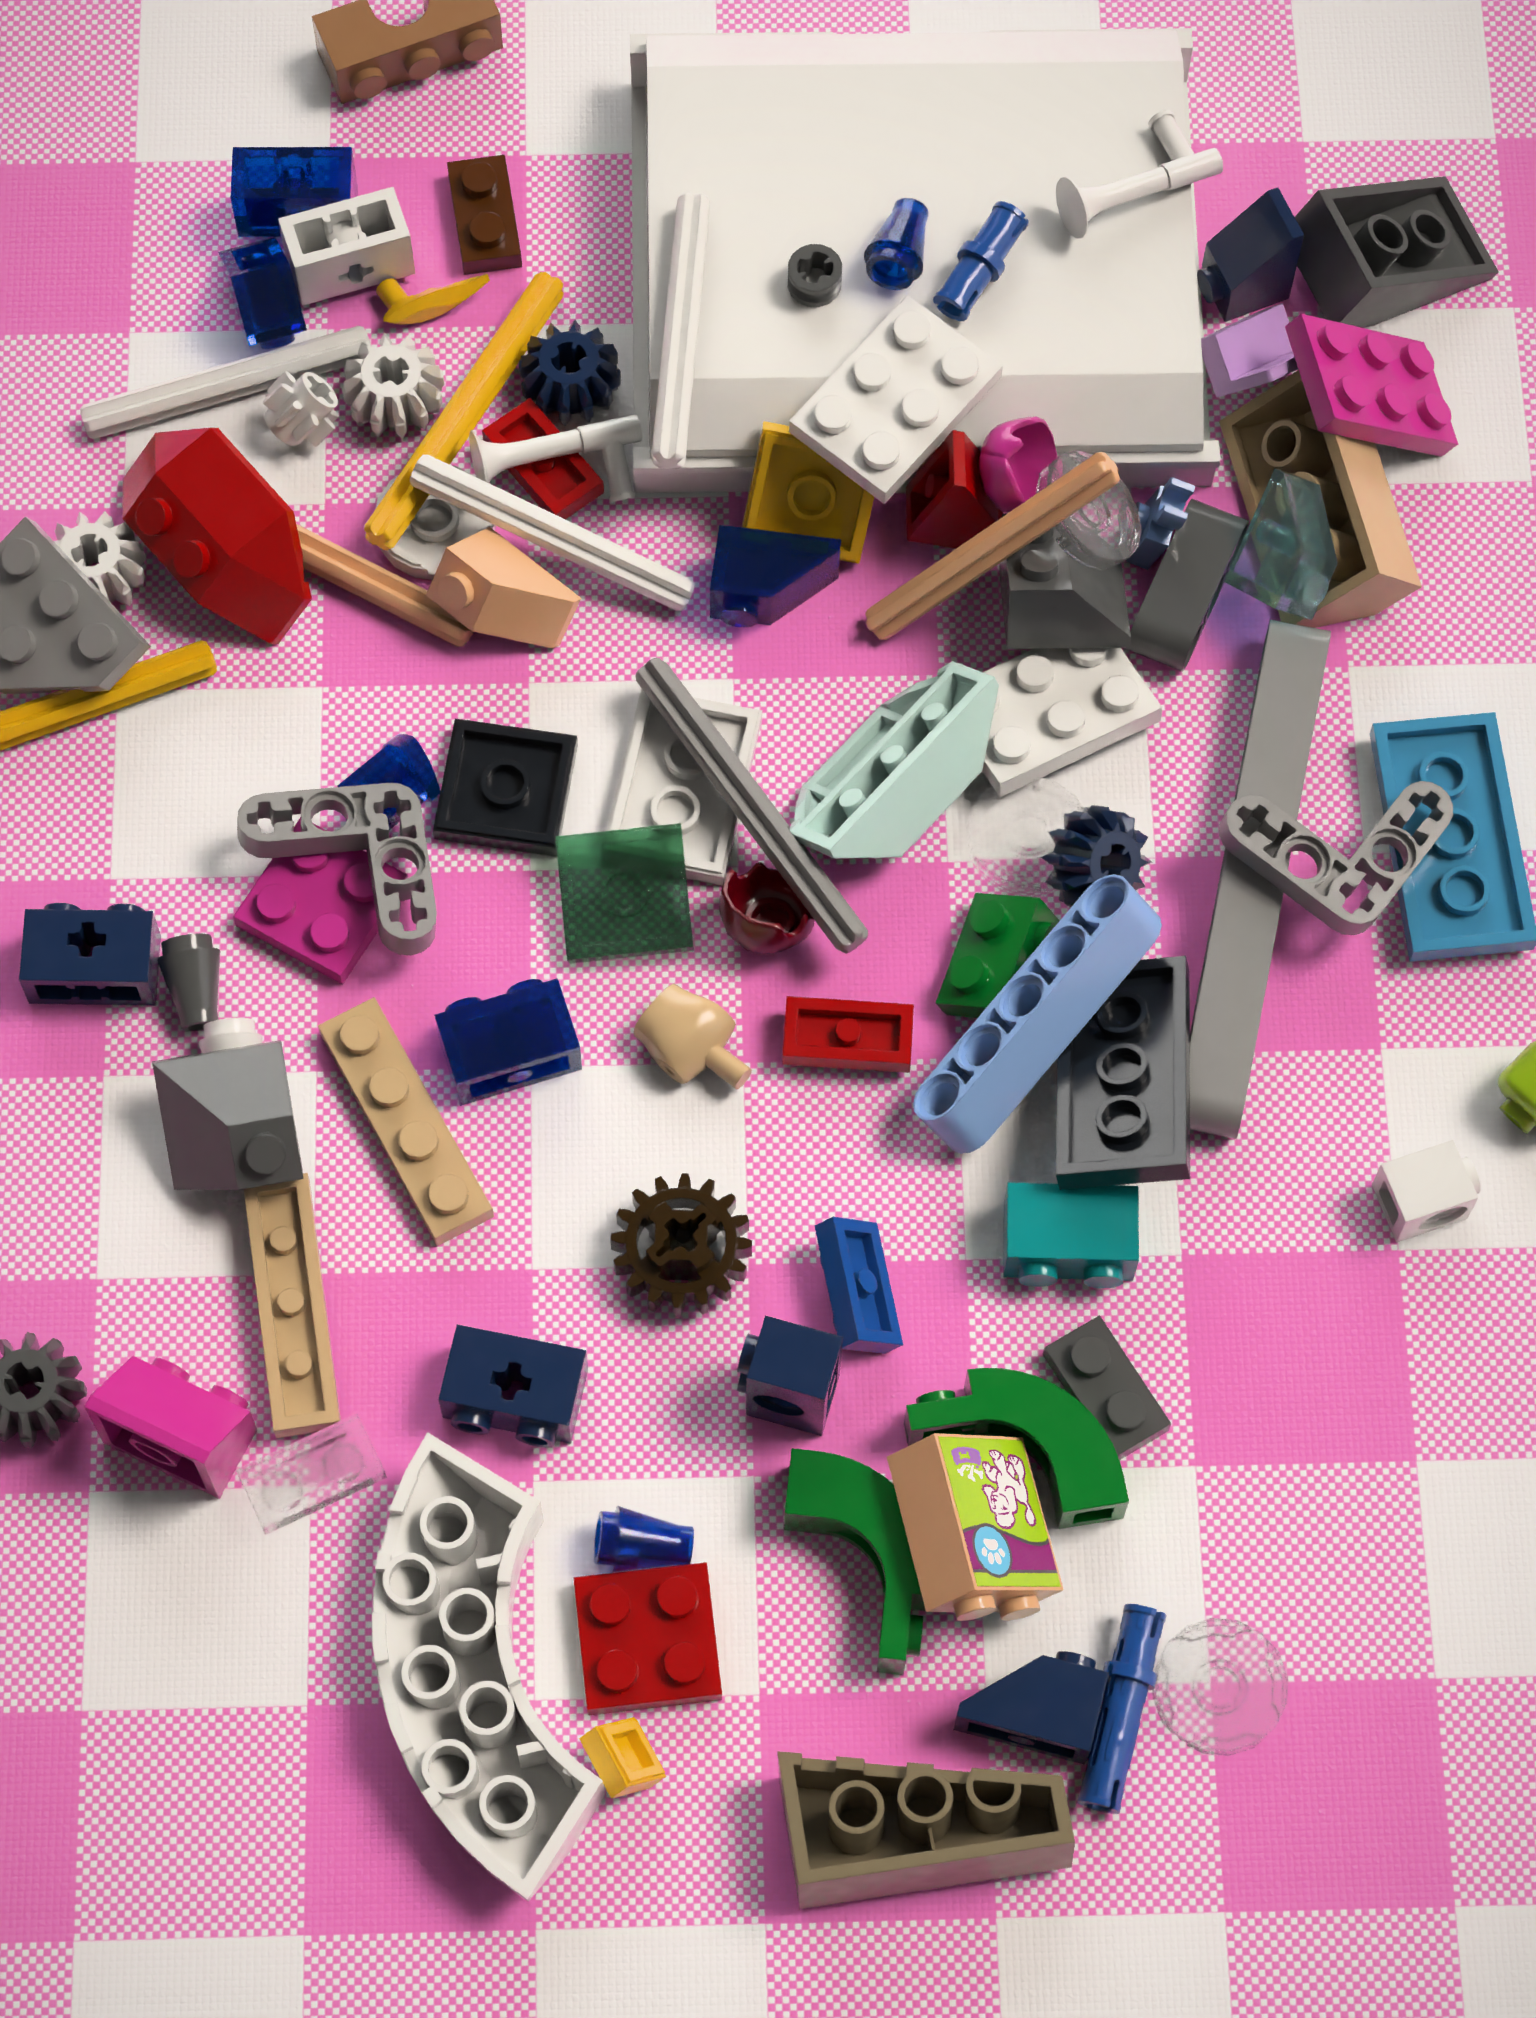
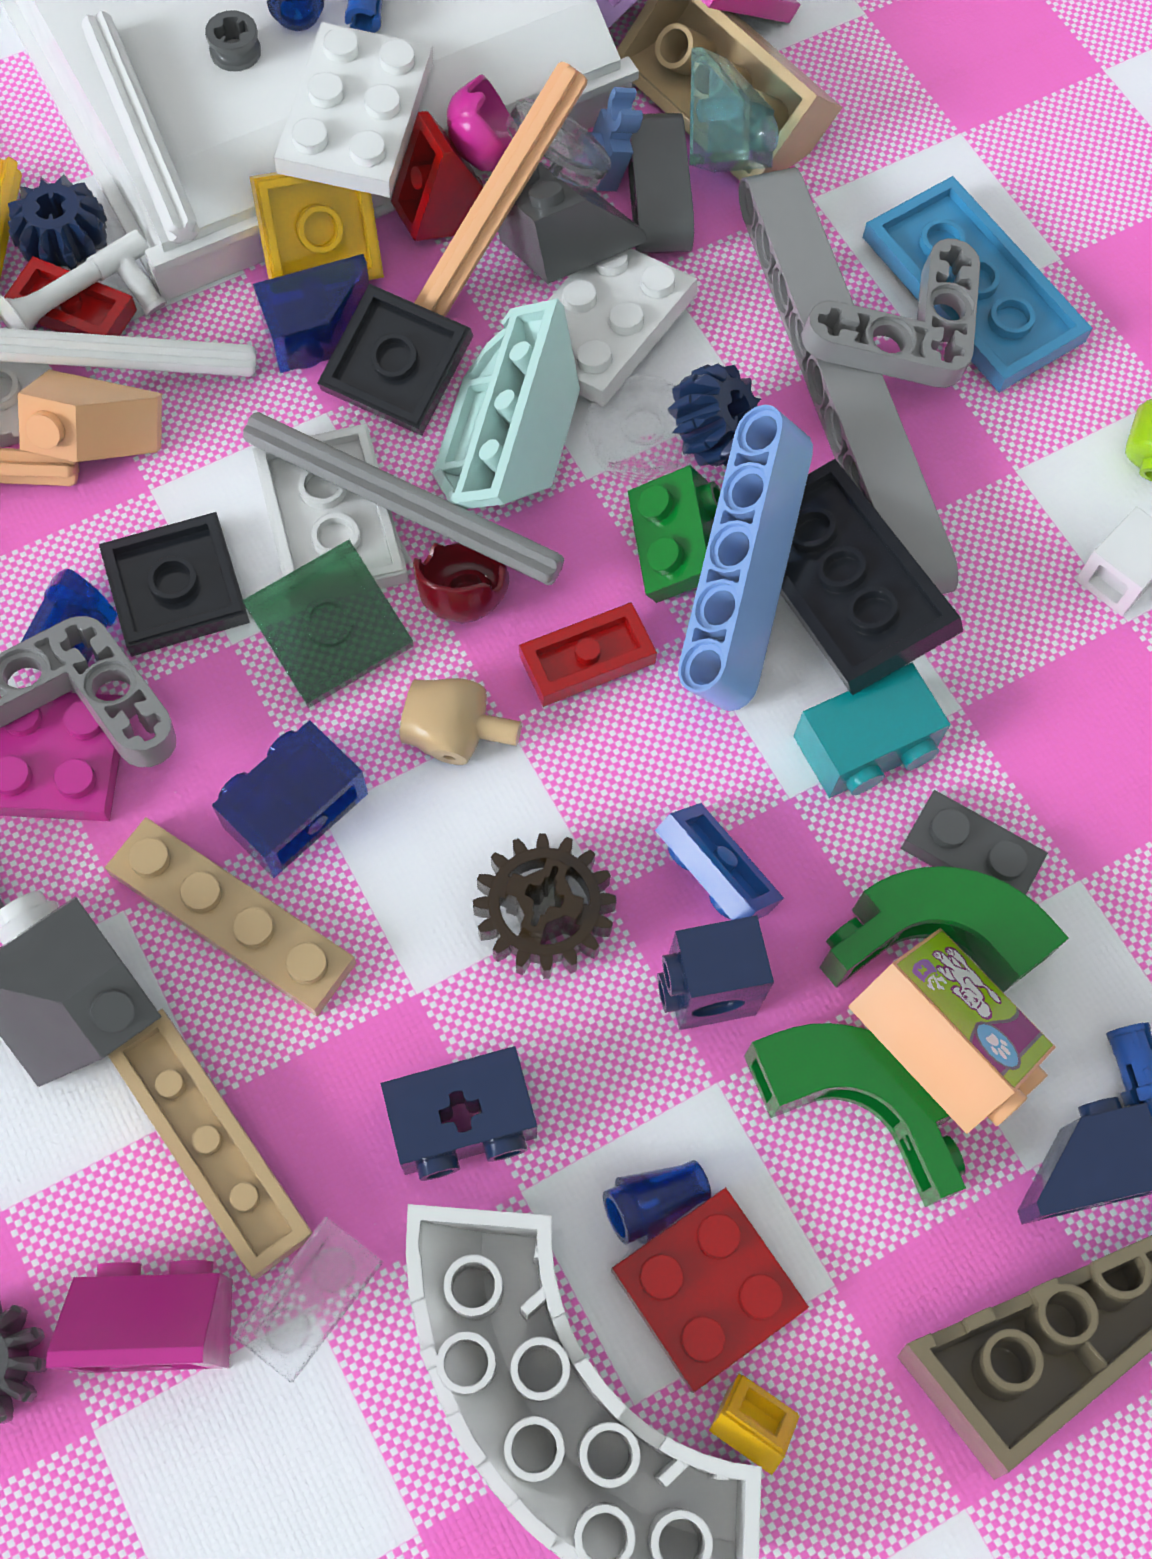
camera: 30 degrees left, 0 degrees up
none -> black tile [317,284,473,436]

